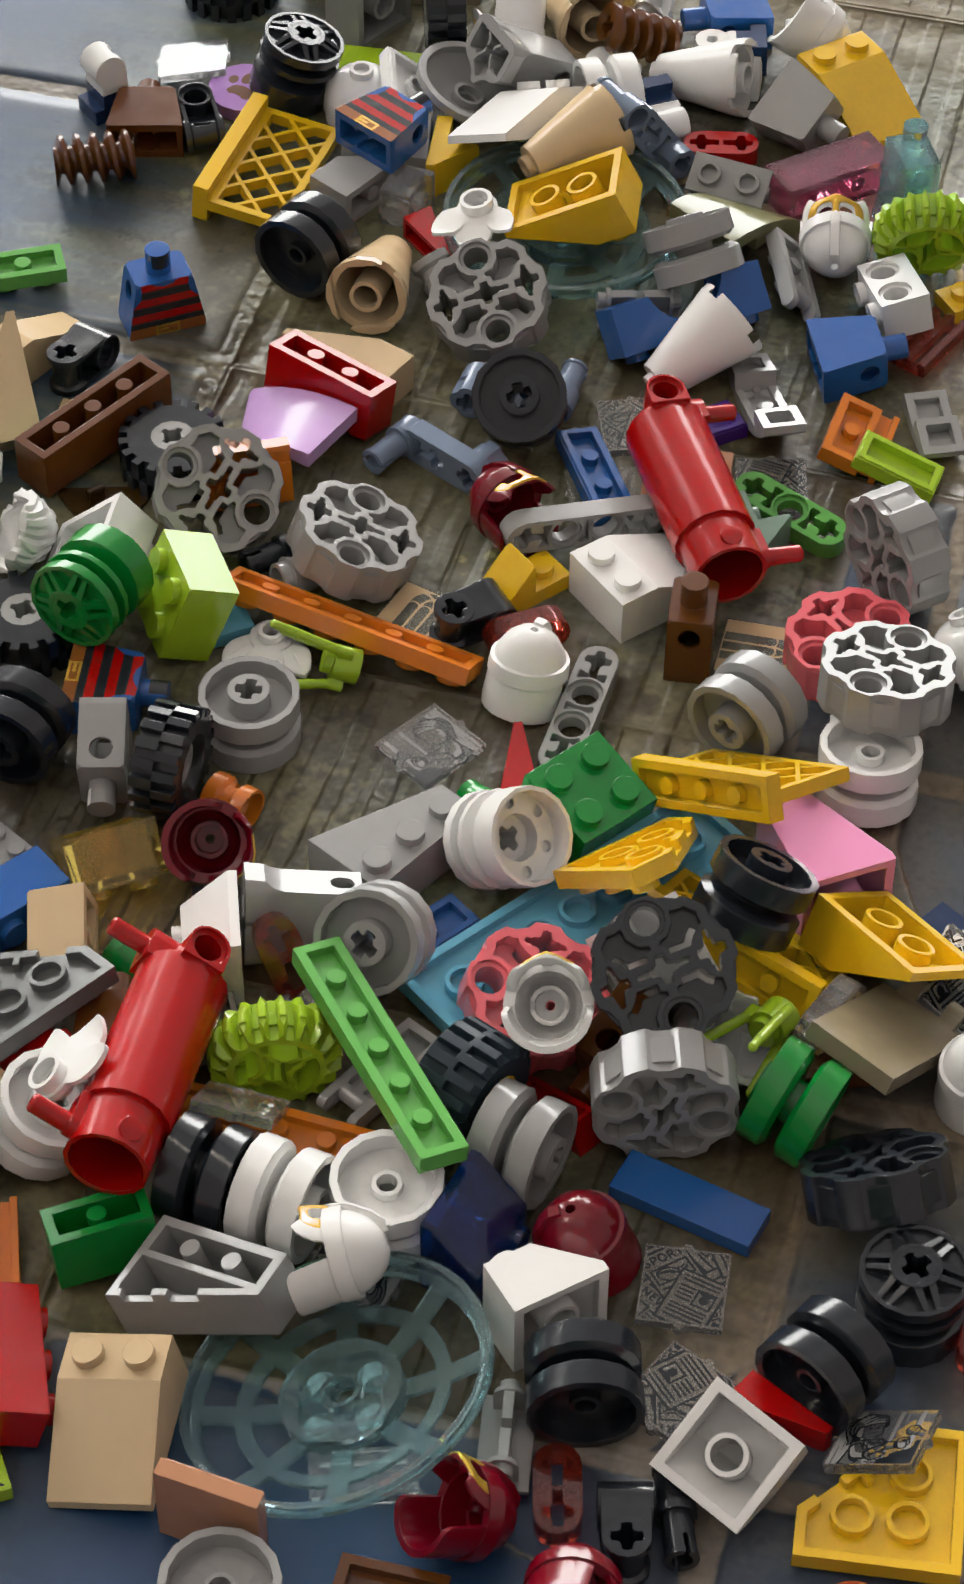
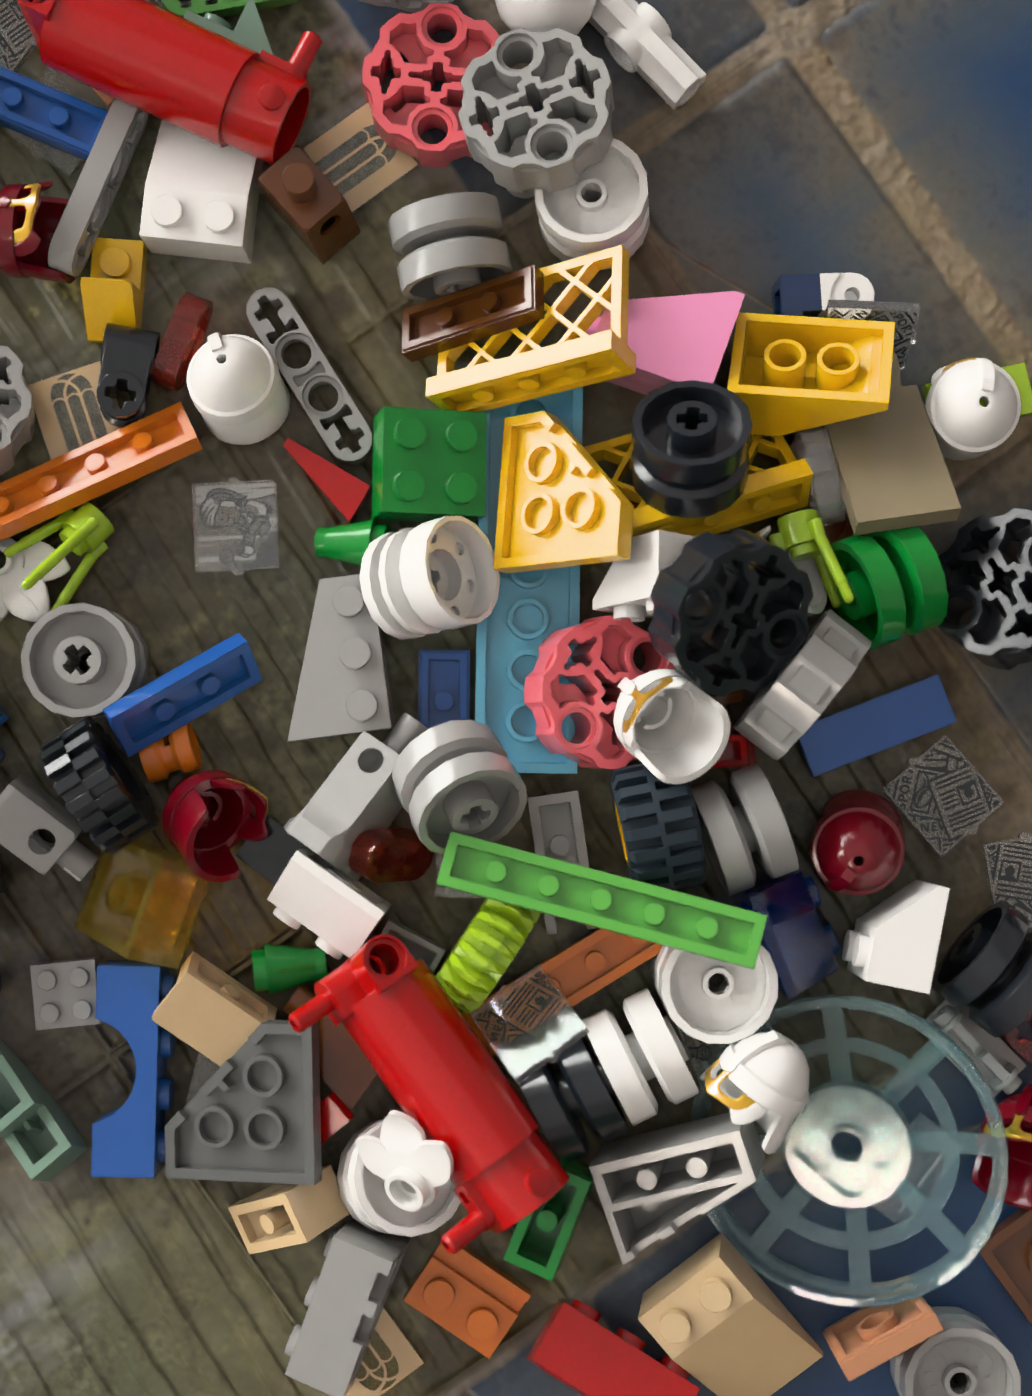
camera: 50 degrees left, 40 degrees up
none -> blue plate [102,632,263,757]
none -> reddish brown tile [402,264,544,362]

